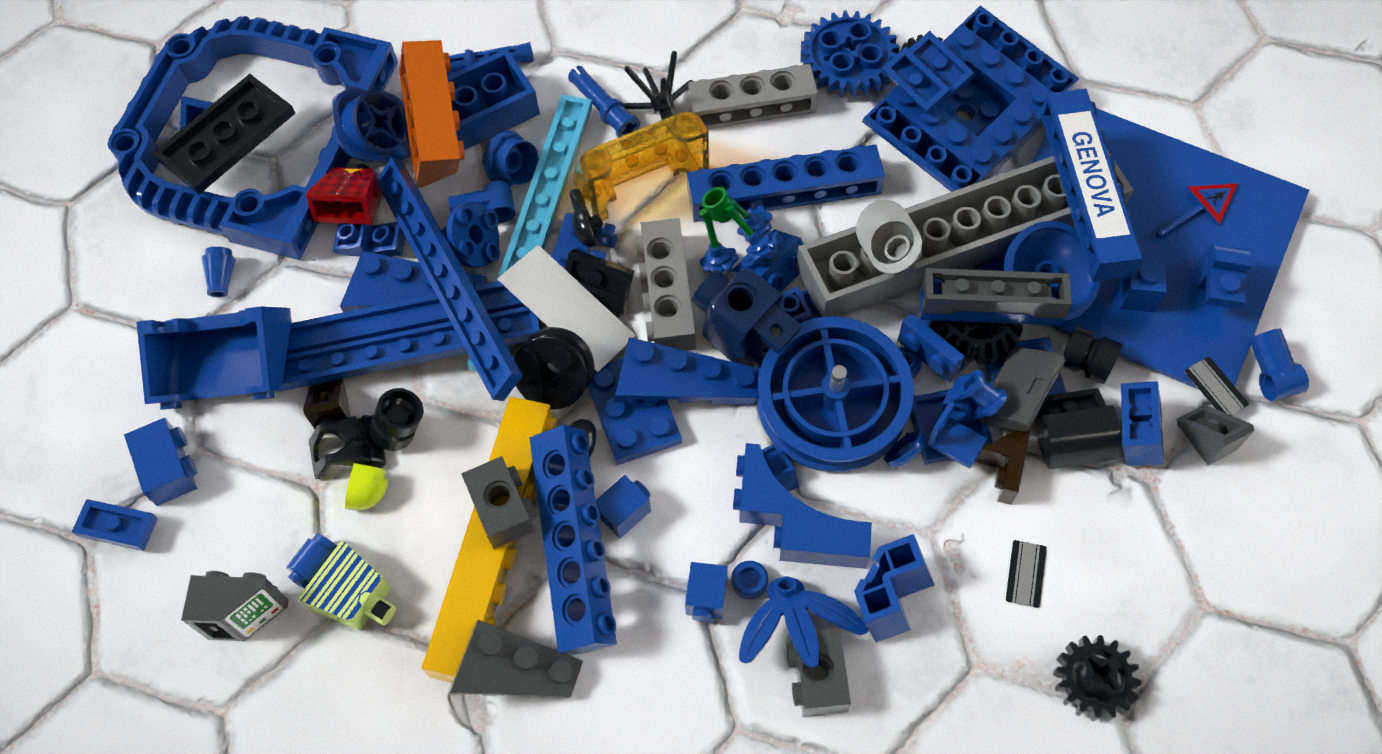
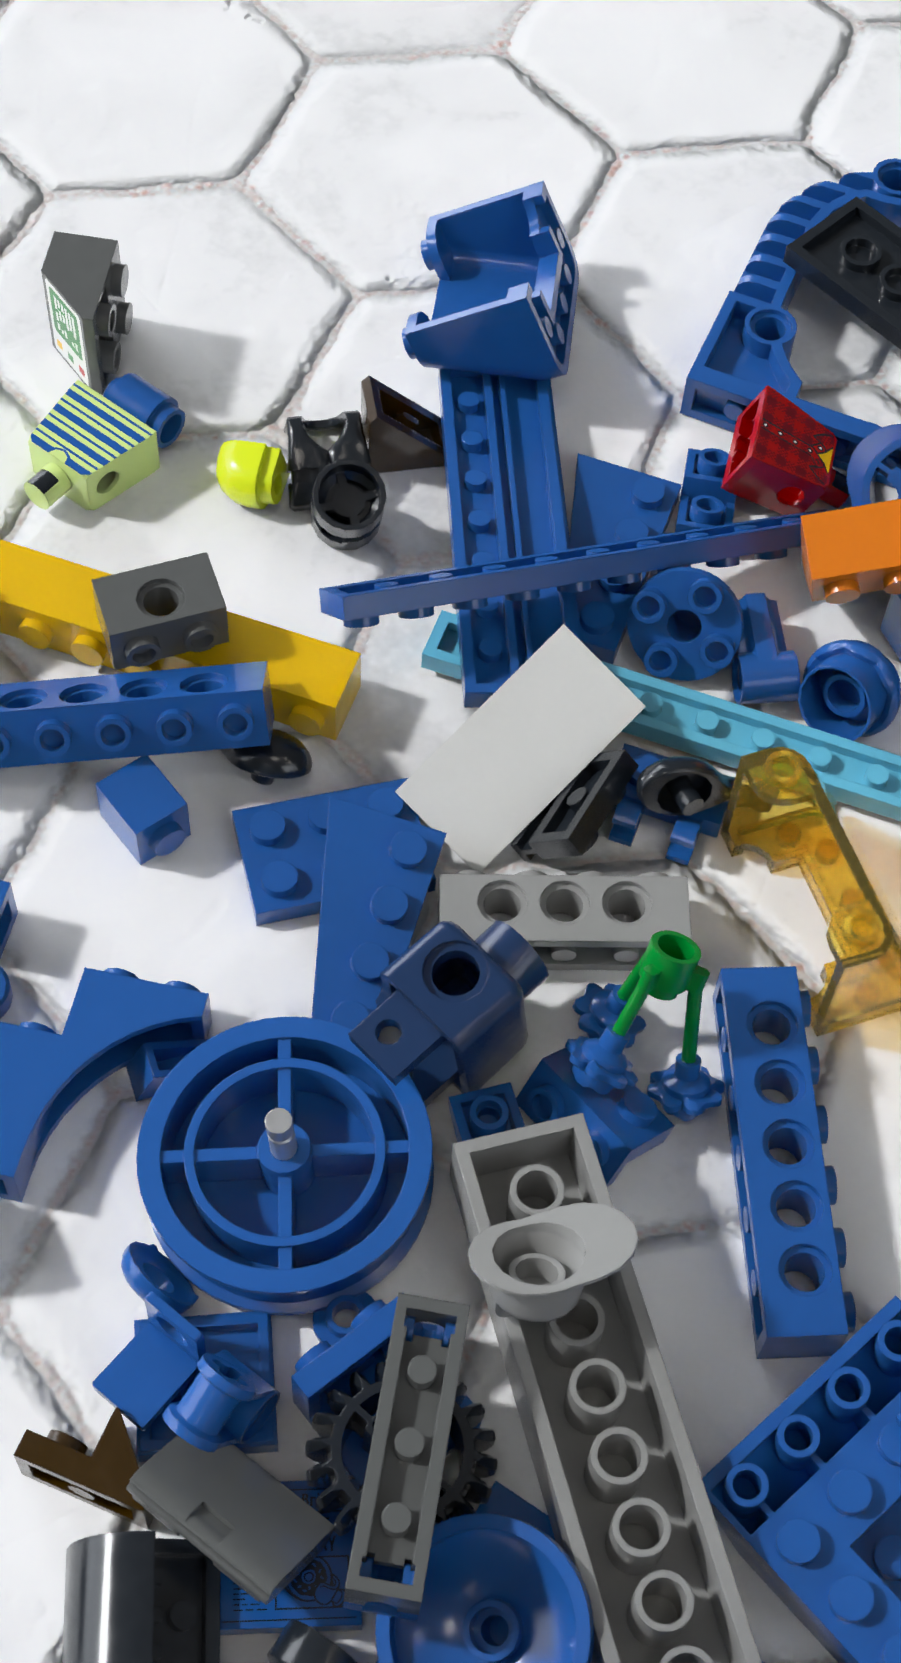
camera: 90 degrees right, 5 degrees down
blue plate [72,499,158,551] -> none
blue brick [124,417,198,506] -> none
blue cone [201,246,236,297] -> none
black wheel [514,327,595,410] -> none

